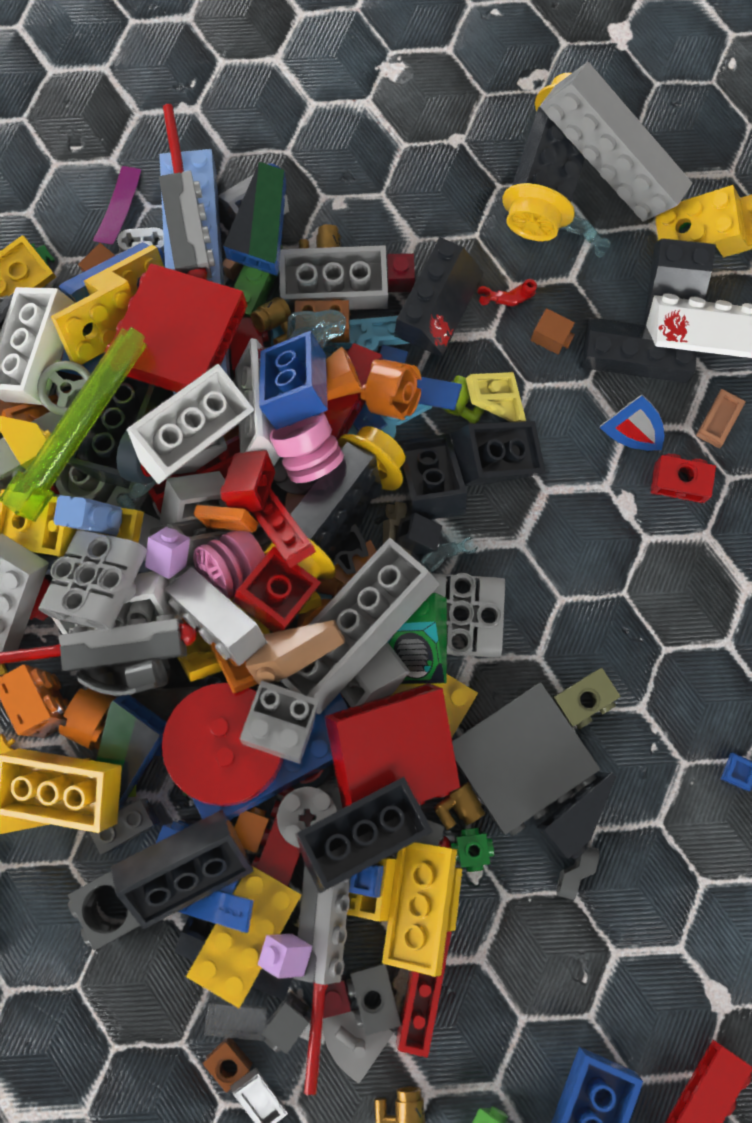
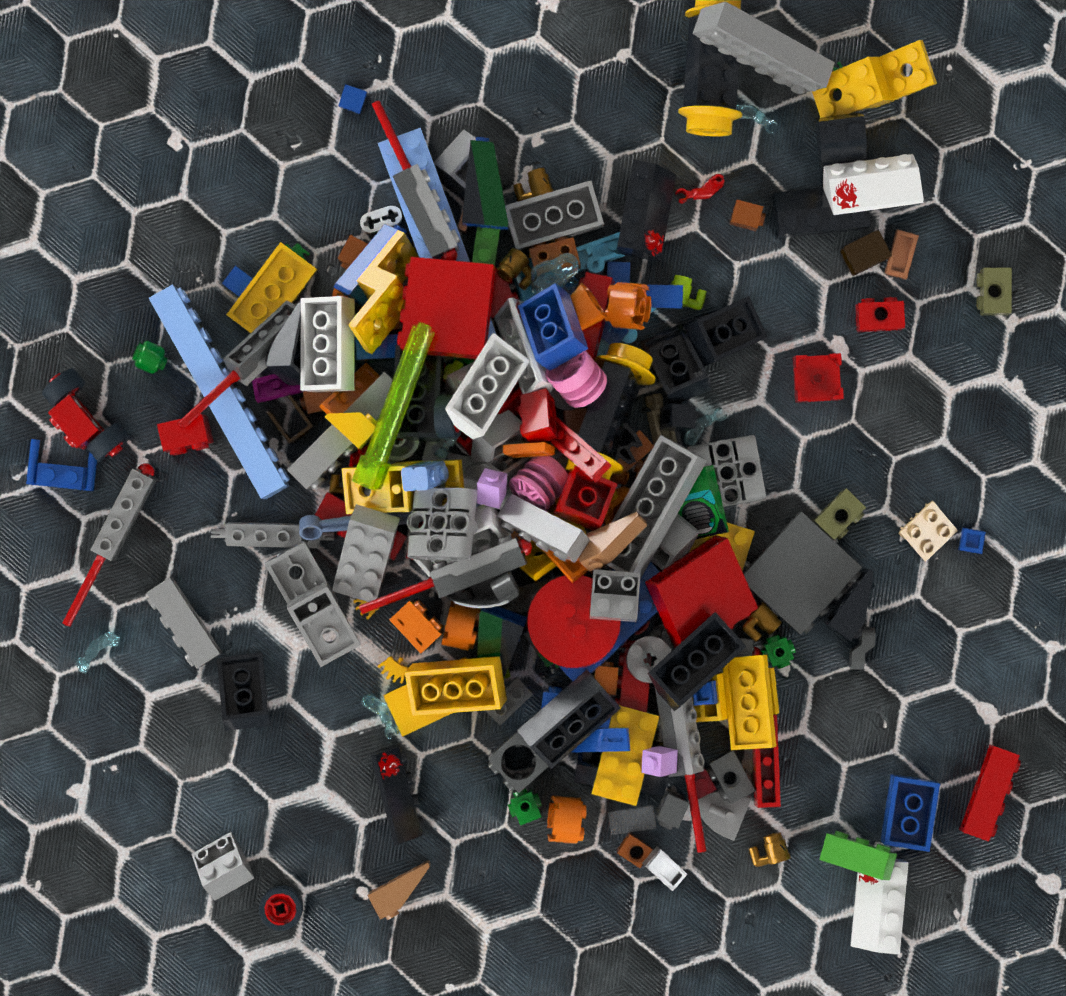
camera: 15 degrees left, 10 degrees up
light grey piece [37,361,95,416] -> none
magenta sticker [93,166,141,244] -> none
dark red brick [387,253,415,293] -> none
light yellow wing [465,372,526,422] -> none
blue shield [599,394,664,450] -> none
none -> blue tile [338,84,367,114]
none -> green brick [508,788,542,826]
none -> orange brick [547,796,586,844]
none -> red panel [793,353,844,403]
none -> dark brown piece [840,229,892,276]
none -> tan hinge [899,500,958,562]

